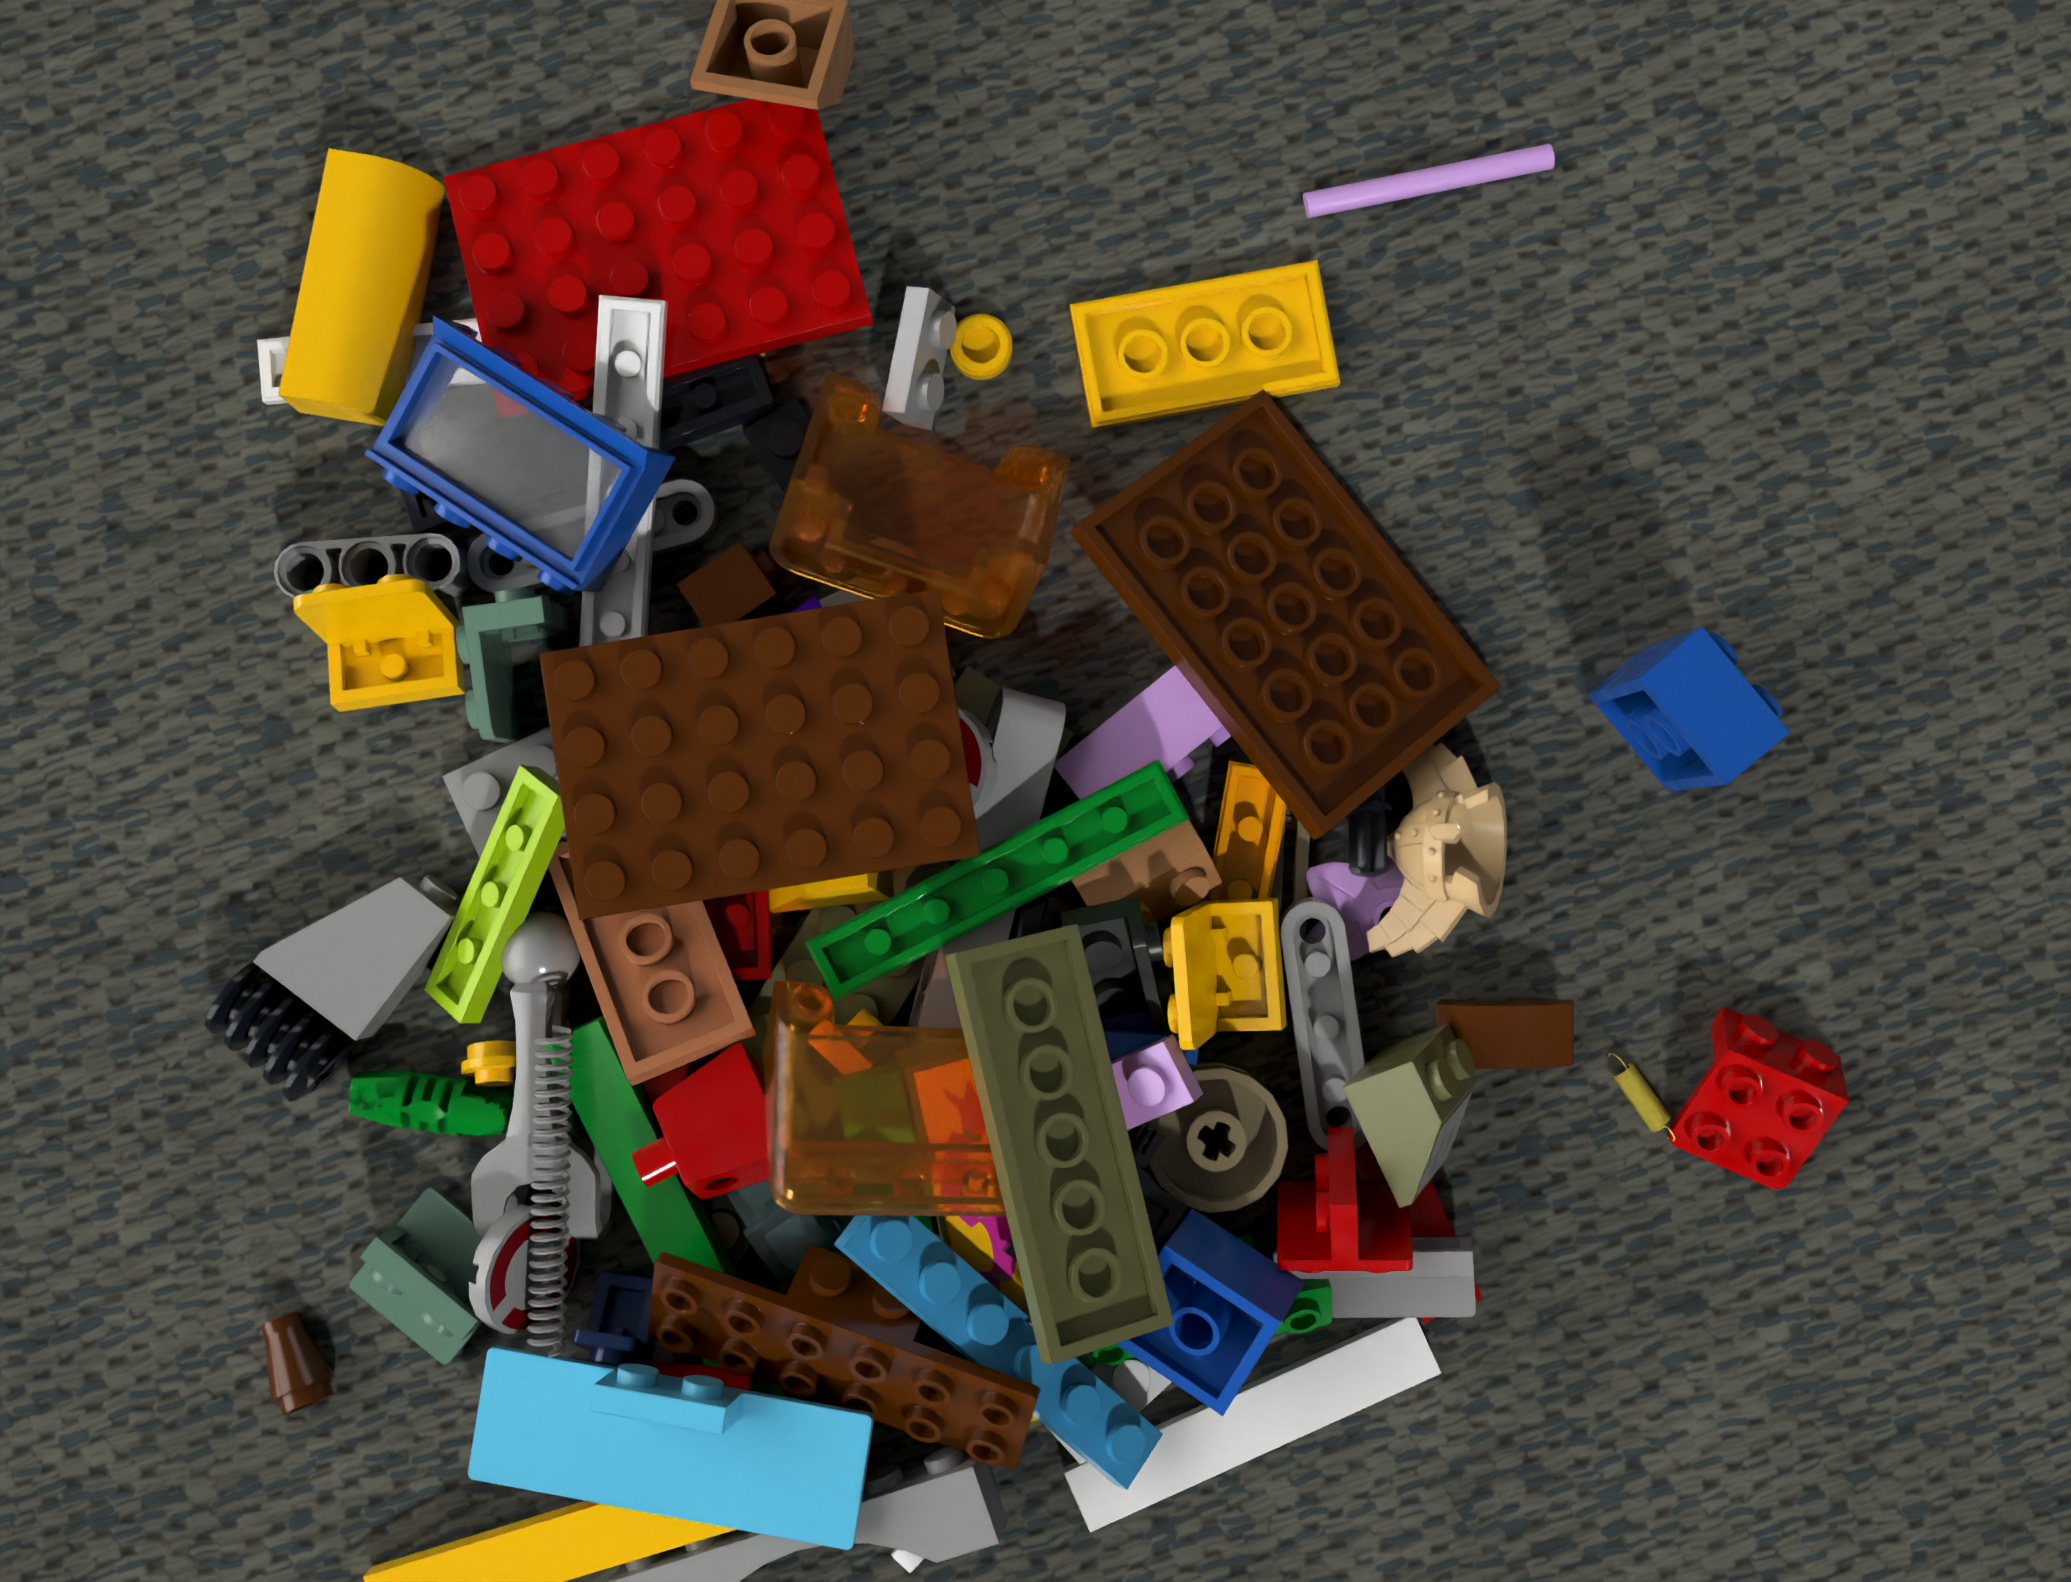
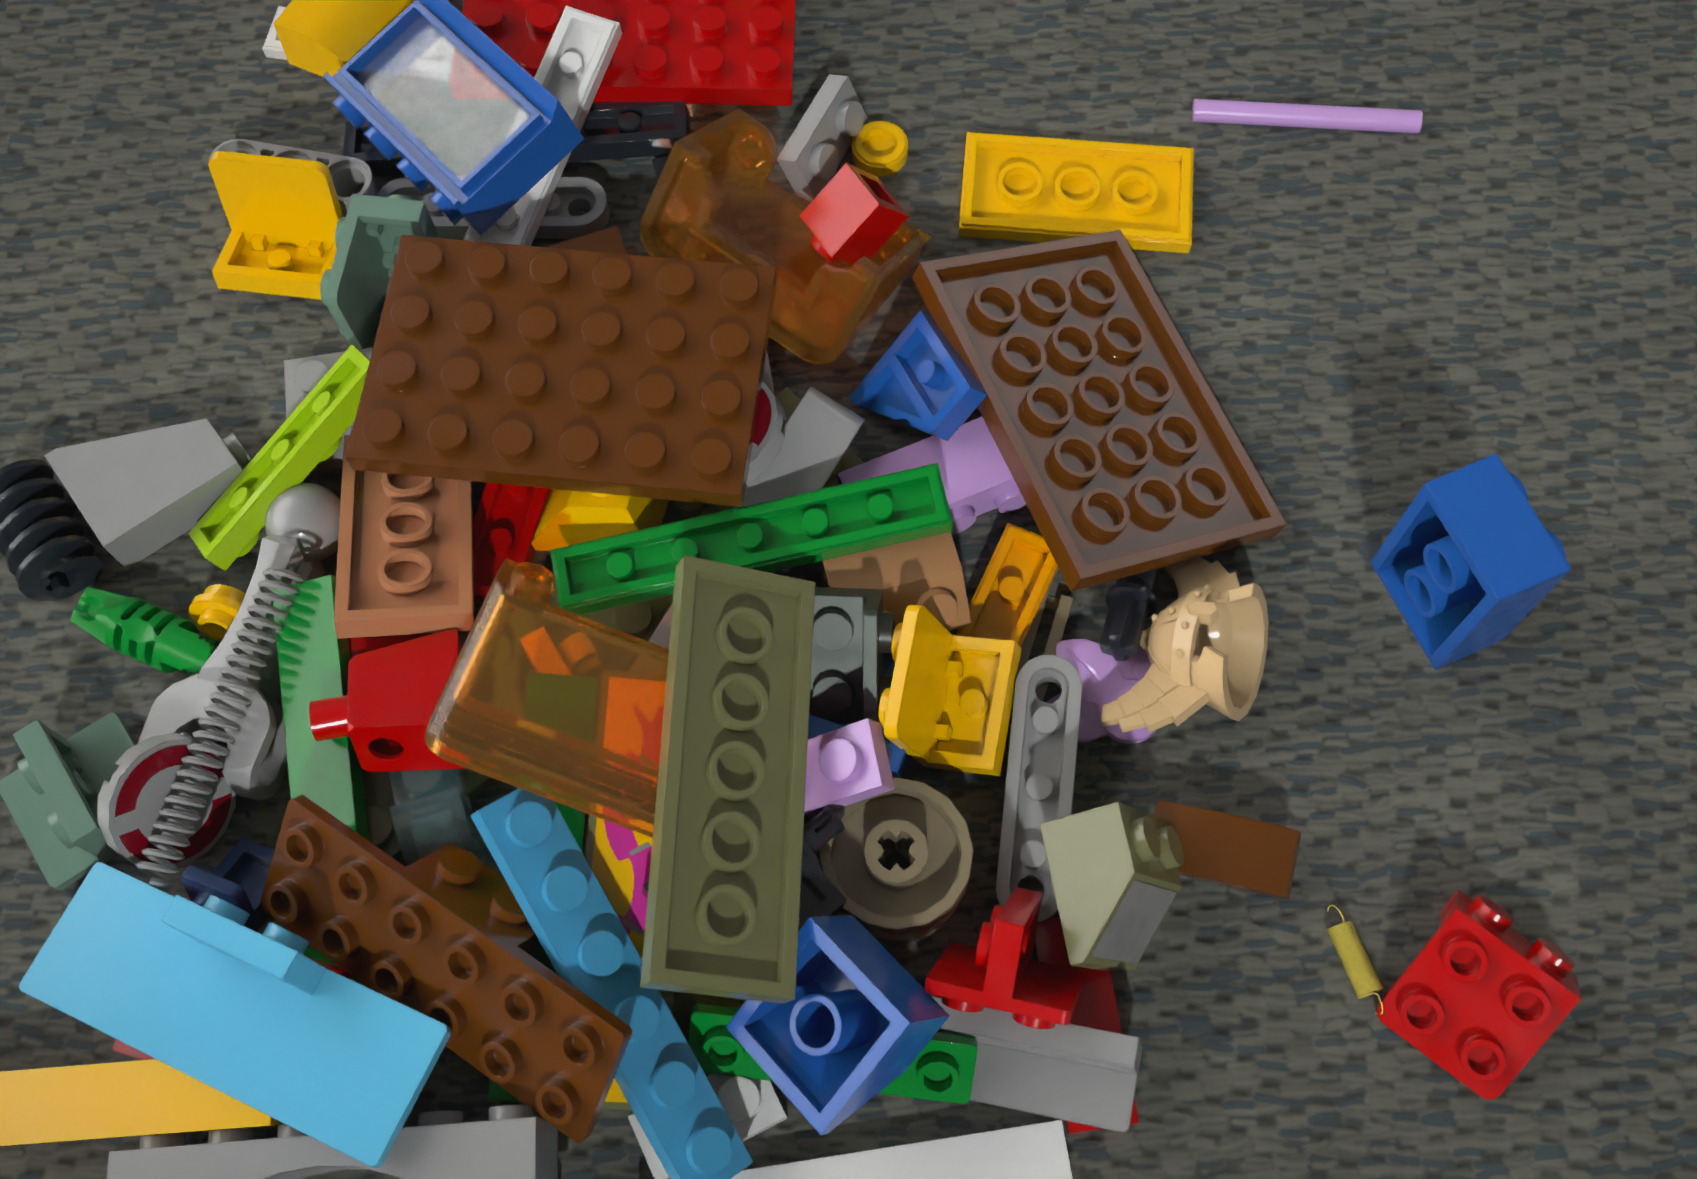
camera: 15 degrees right, 20 degrees down
none -> brick [800,163,910,268]
none -> blue wing [849,310,987,441]

